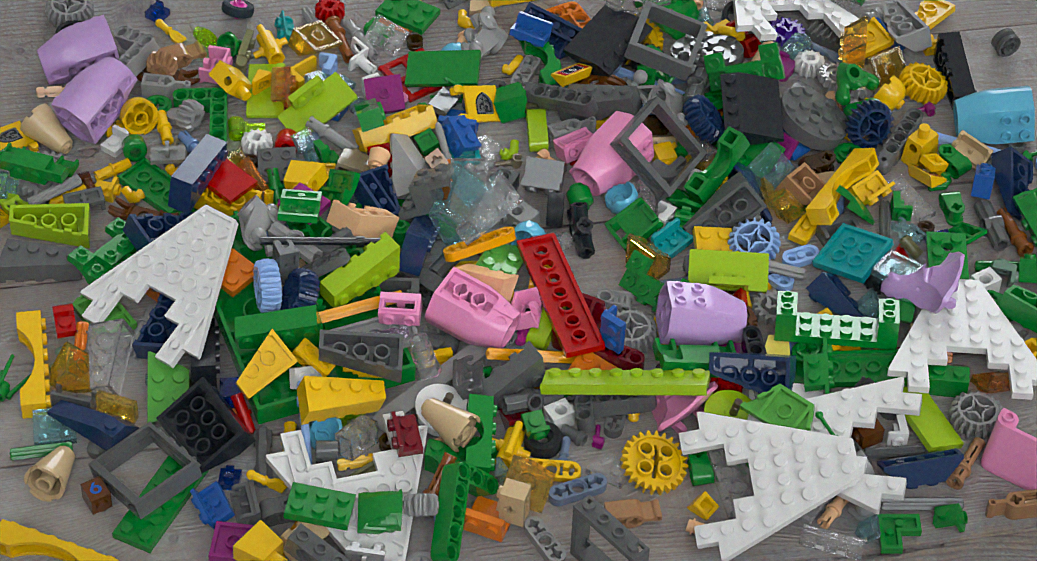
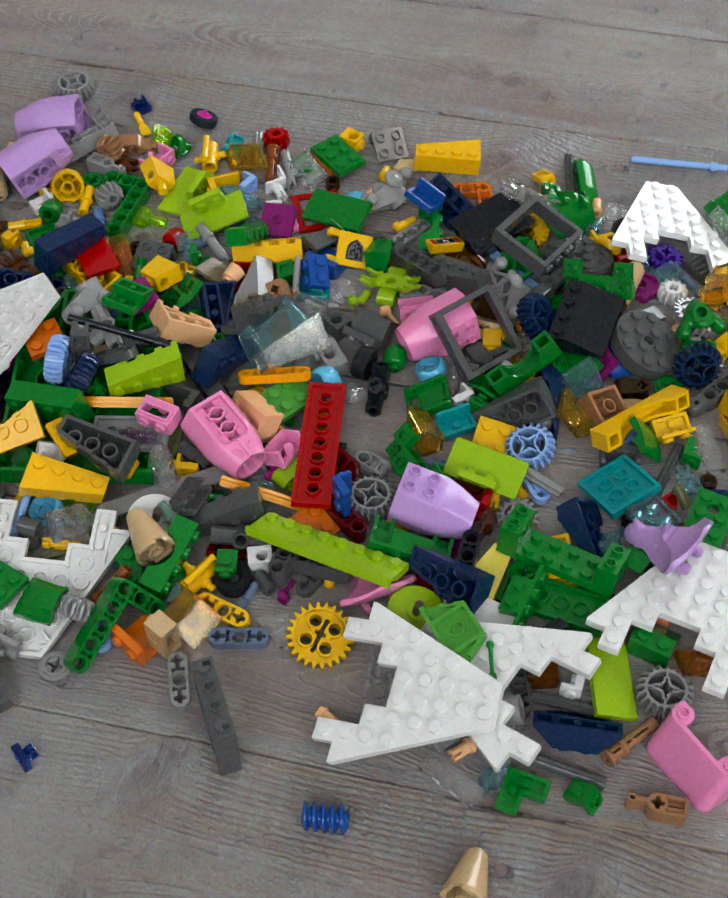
camera: 25 degrees right, 5 degrees up
olive hinge [235,29,256,74] -> none
white gear [241,128,273,157] -> none
yellow slope [252,69,272,95] -> none
clear orange bracket [271,67,296,110] -> none
dark red bracket [387,411,424,457] -> none
medium nougat piece [604,499,662,528] -> none
green piece [687,451,714,487] -> none
yellow slope [687,491,720,520] -> none
light blue plate [782,244,819,268] -> none
yellow plate [788,211,817,246] -> none
none -> sand green pin [156,500,180,524]
none -> lime piece [359,267,421,294]

